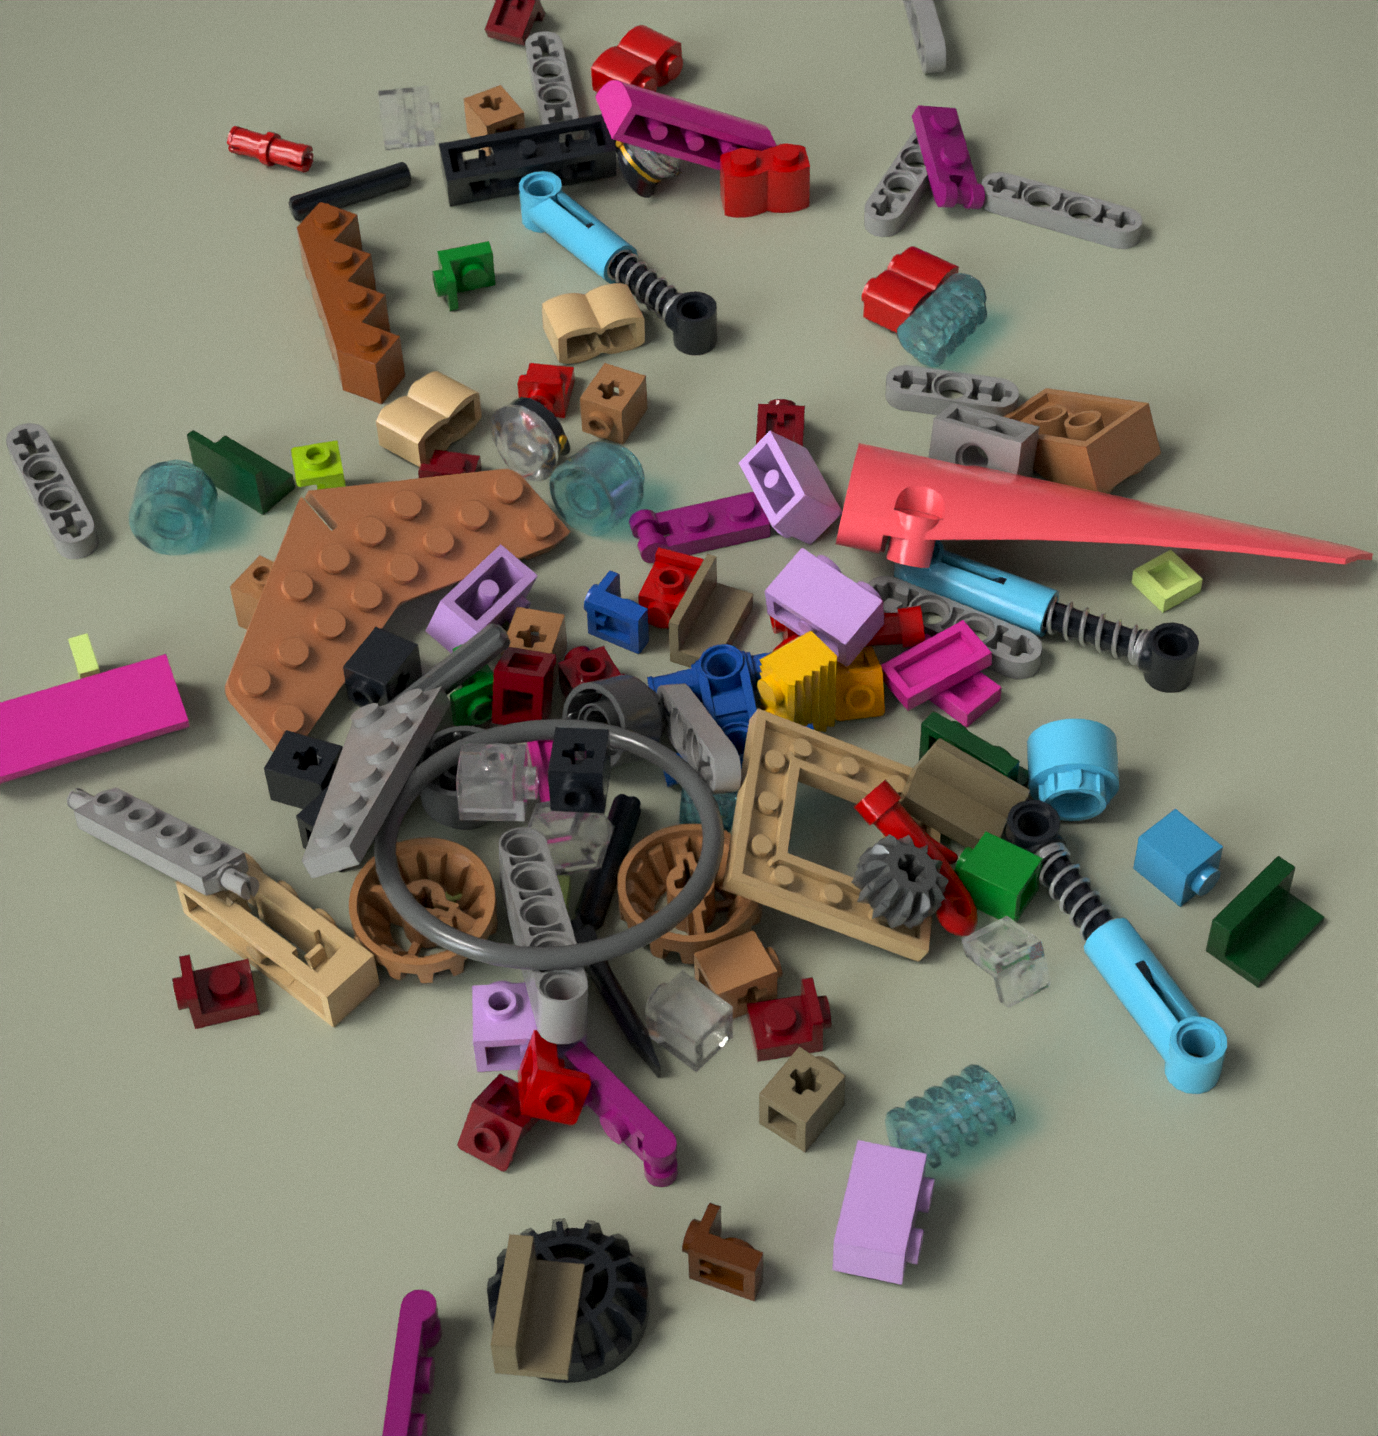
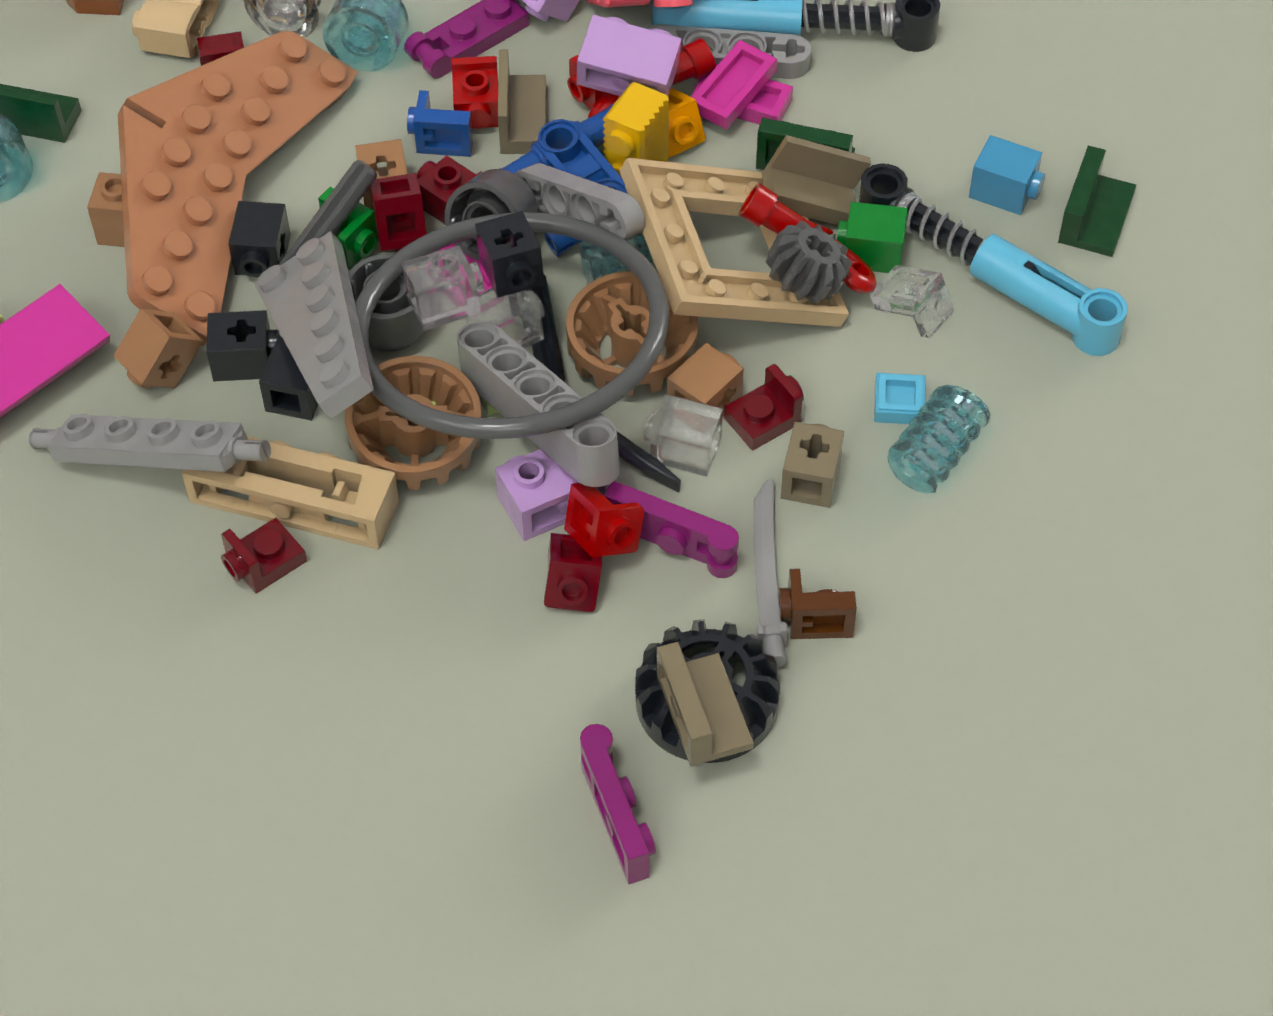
camera: 25 degrees left, 5 degrees up
lime bracket [291,440,346,490] -> none
lavender brick [425,544,538,653] -> none
lavender brick [833,1140,935,1285] -> none
medium azure piece [1027,719,1119,821] -> none
none -> medium nougat brick [113,308,203,389]
none -> light grey sword [754,479,787,668]
none -> medium azure tile [874,373,925,425]

